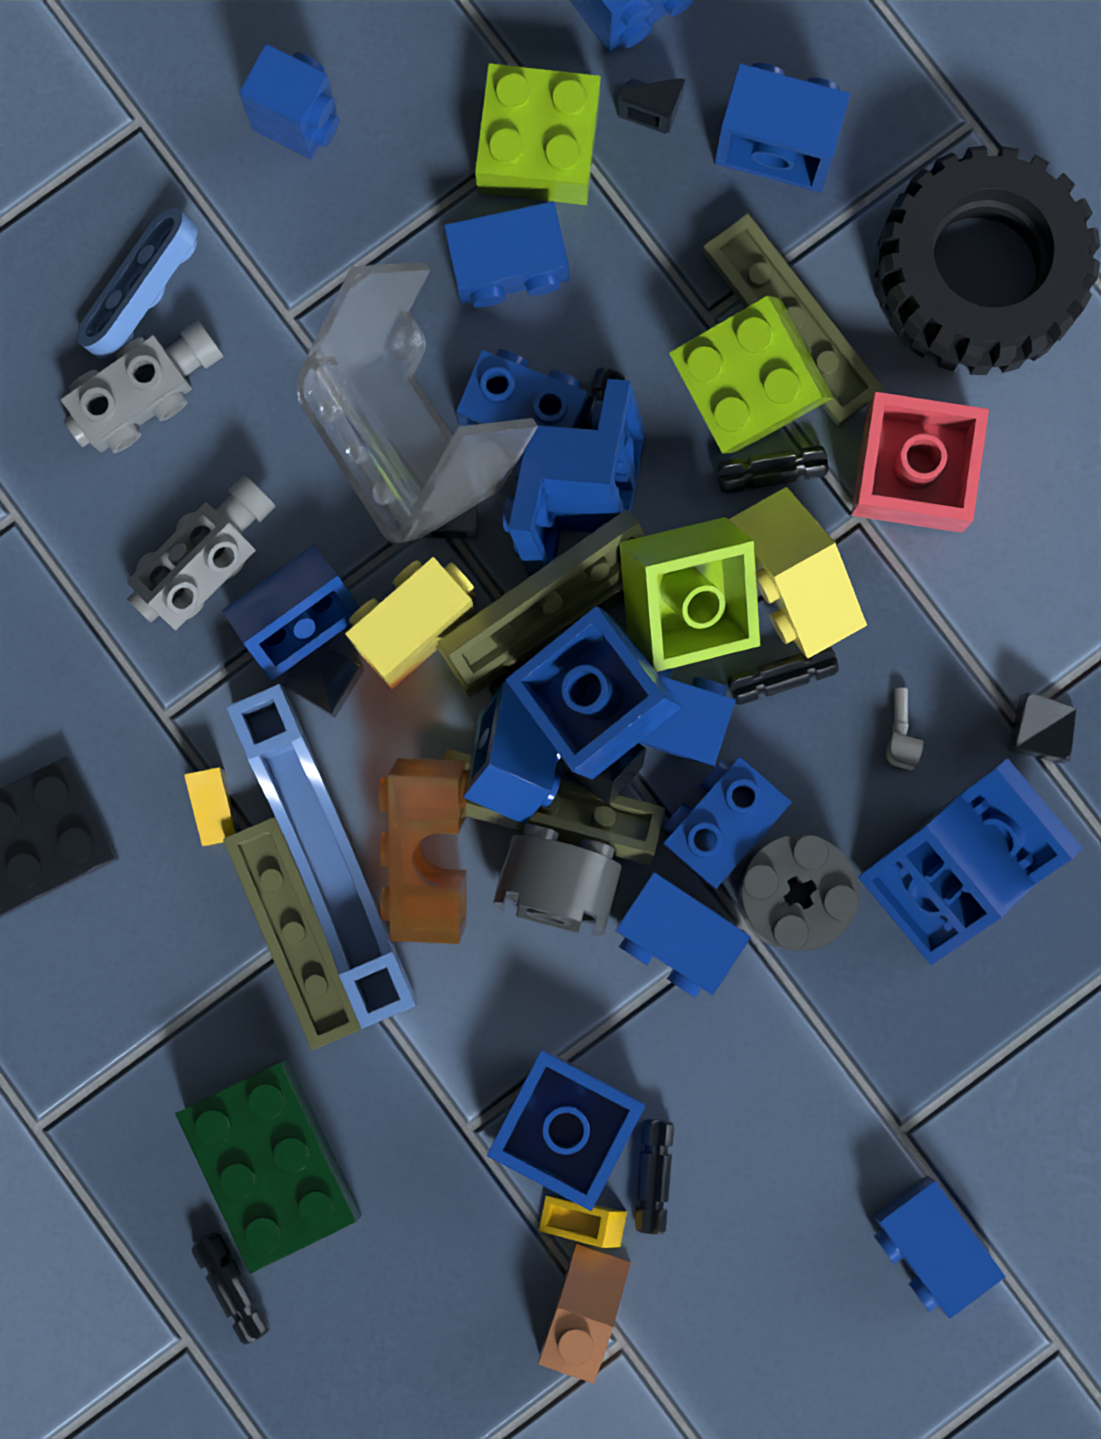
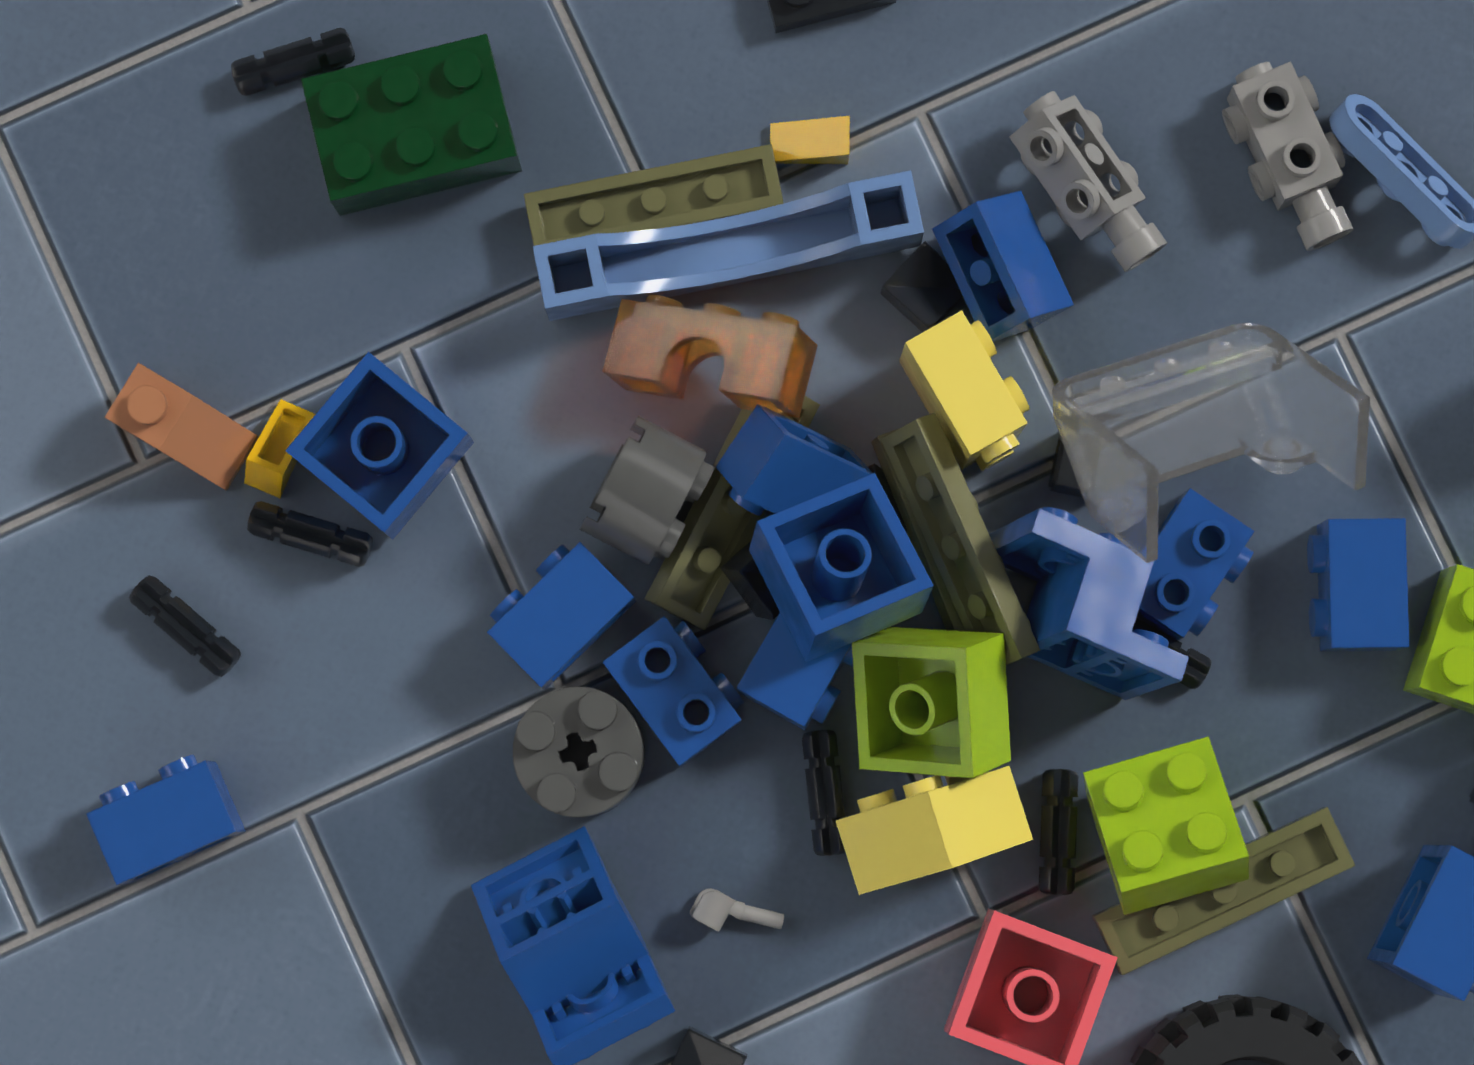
camera: 100 degrees right, 0 degrees up
none -> black axle [129,575,241,677]

